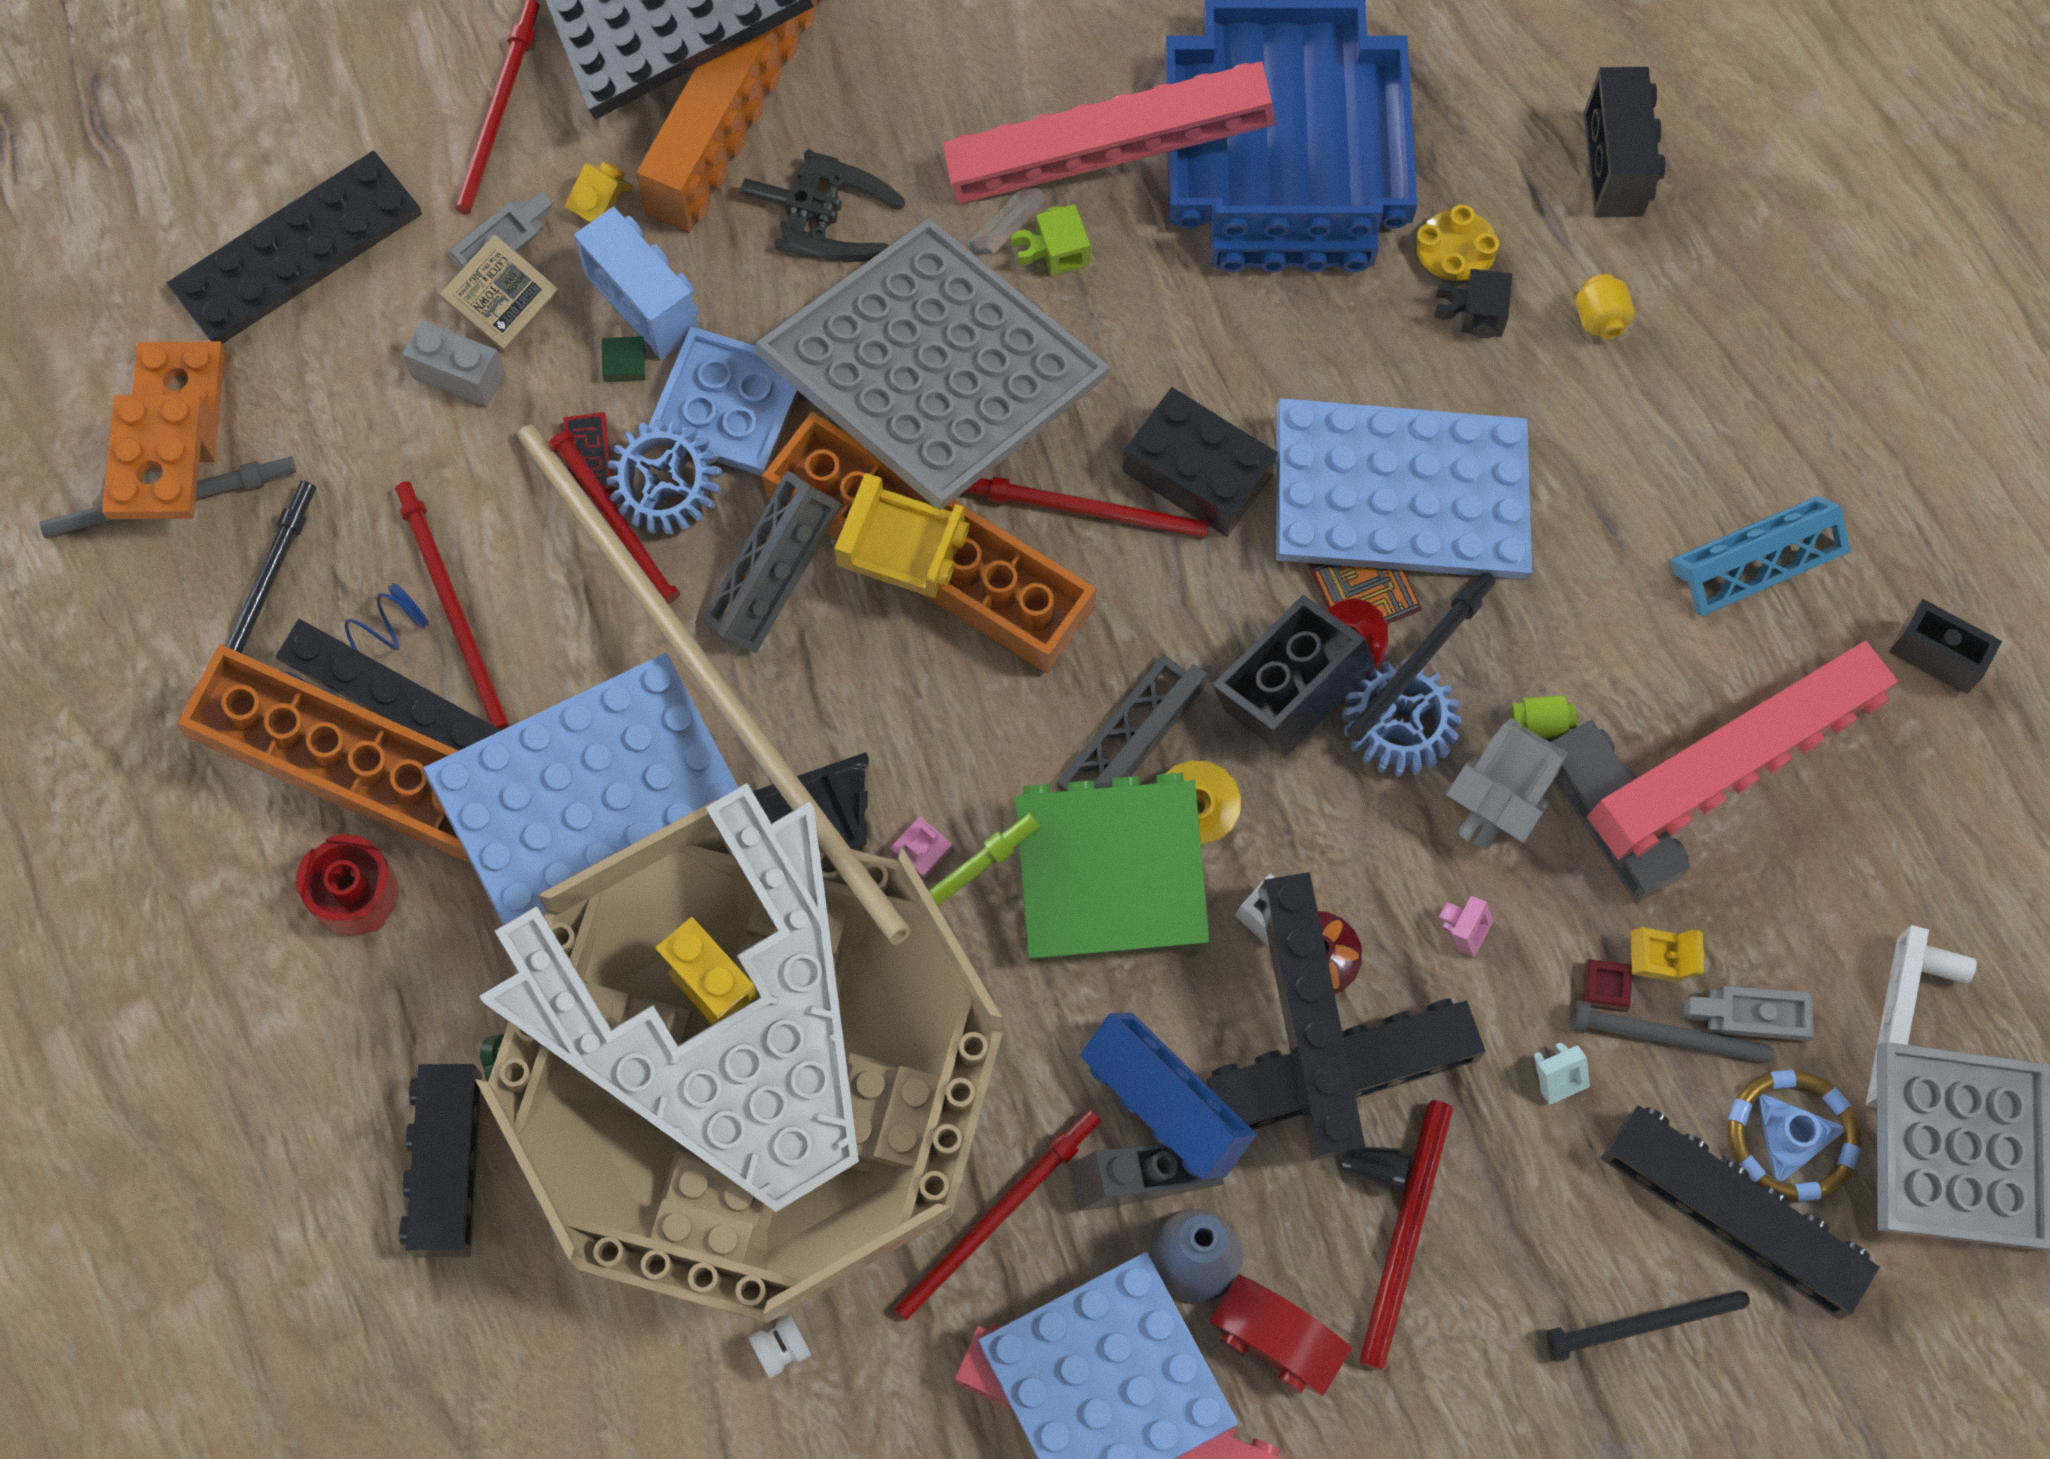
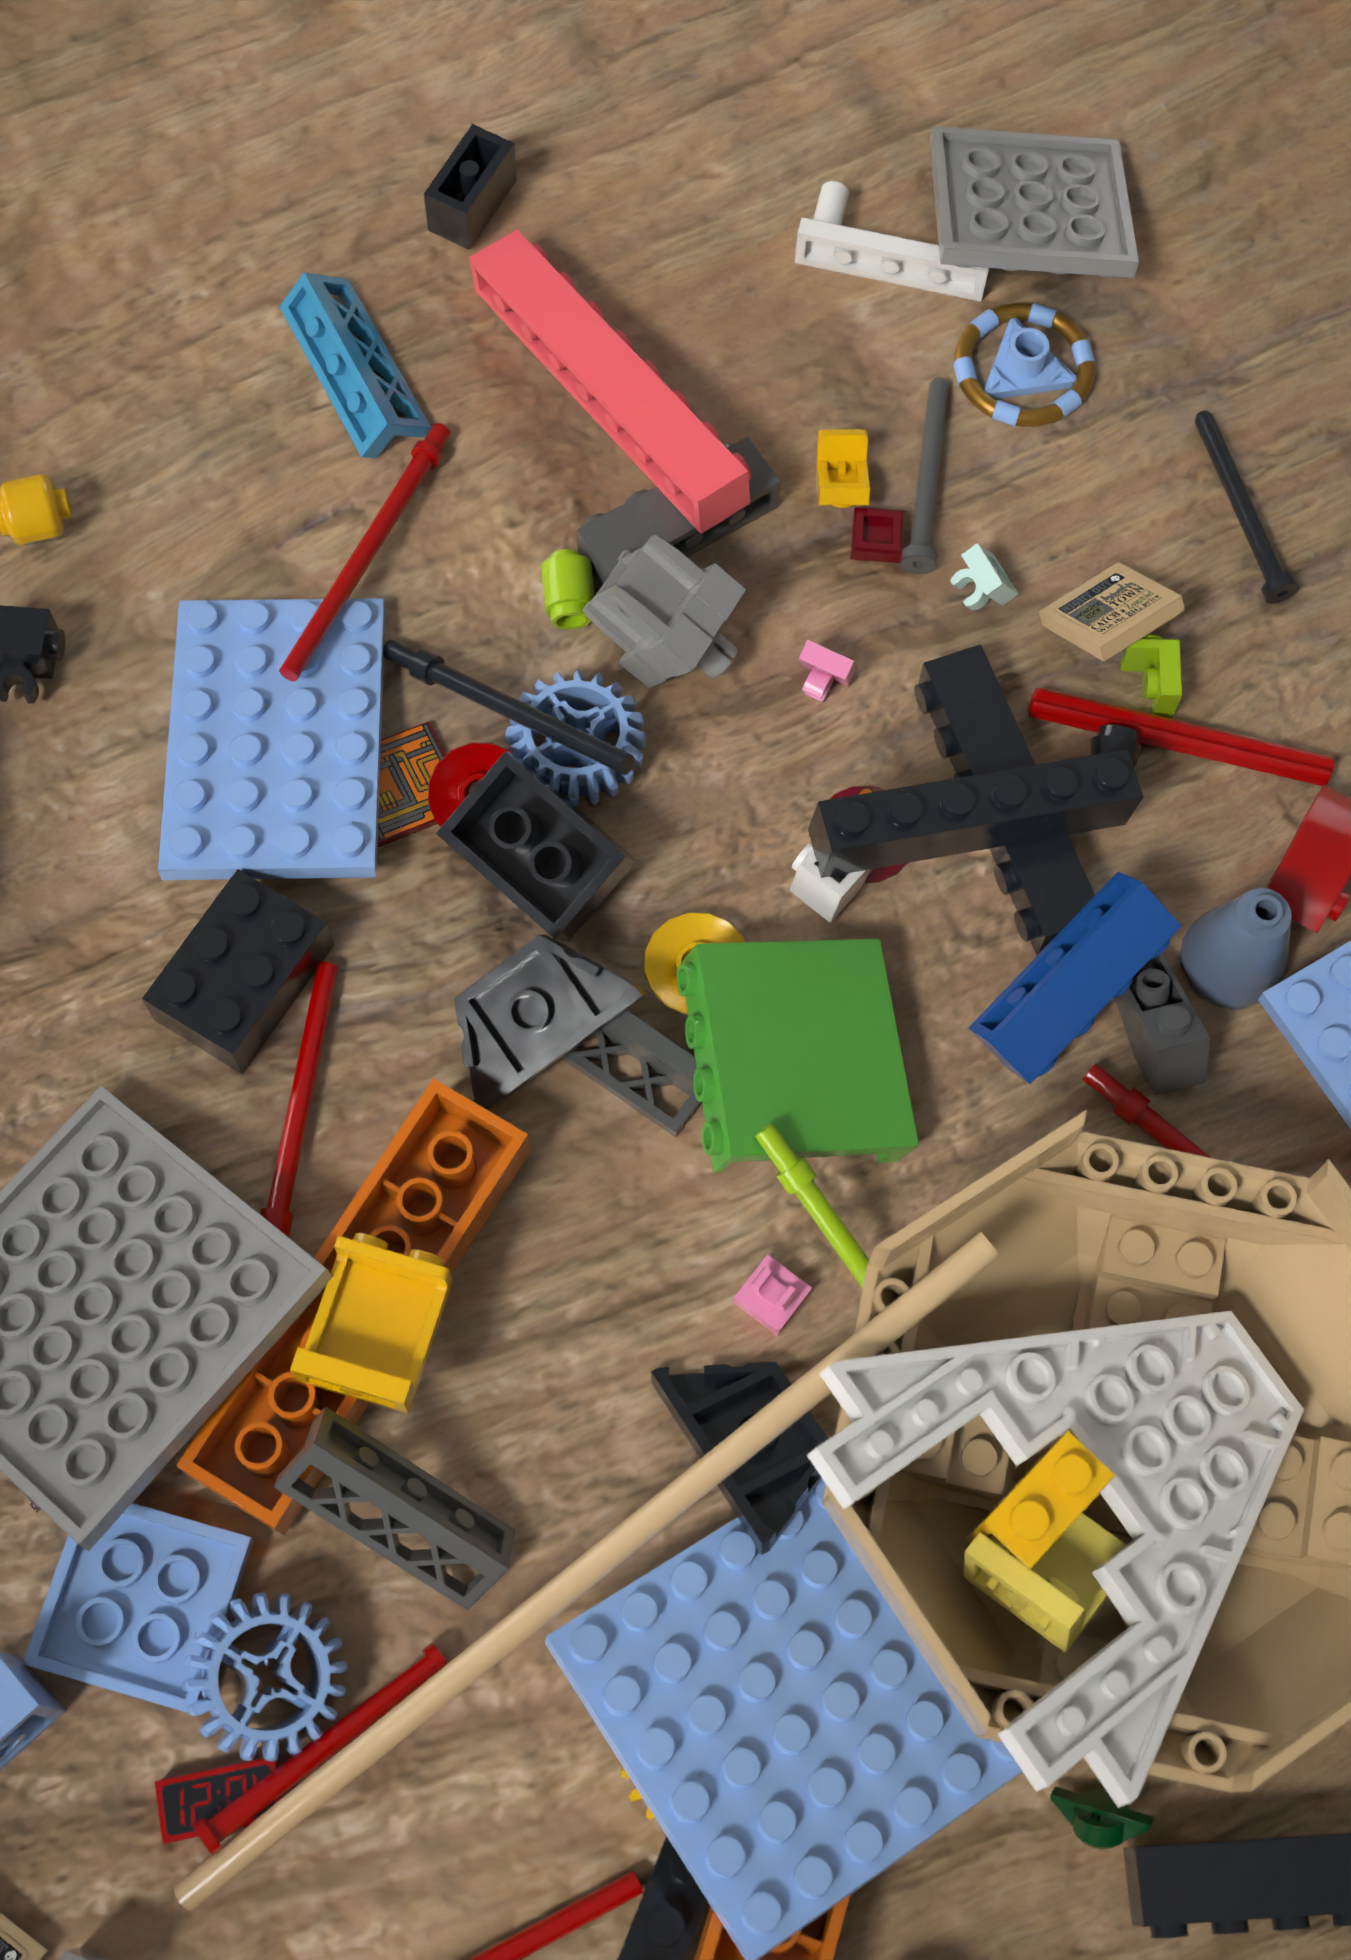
camera: 95 degrees left, 0 degrees up
dark green tile [602,336,646,382] -> none
black brick [1600,1105,1880,1320] -> none
light grey hinge [1683,986,1814,1041] -> none
none -> red bar [279,423,451,682]
none -> wing [454,934,647,1111]
none -> light yellow bracket [963,1513,1126,1653]
none -> tan tile [1039,562,1185,662]
none -> lime bracket [1120,635,1182,718]

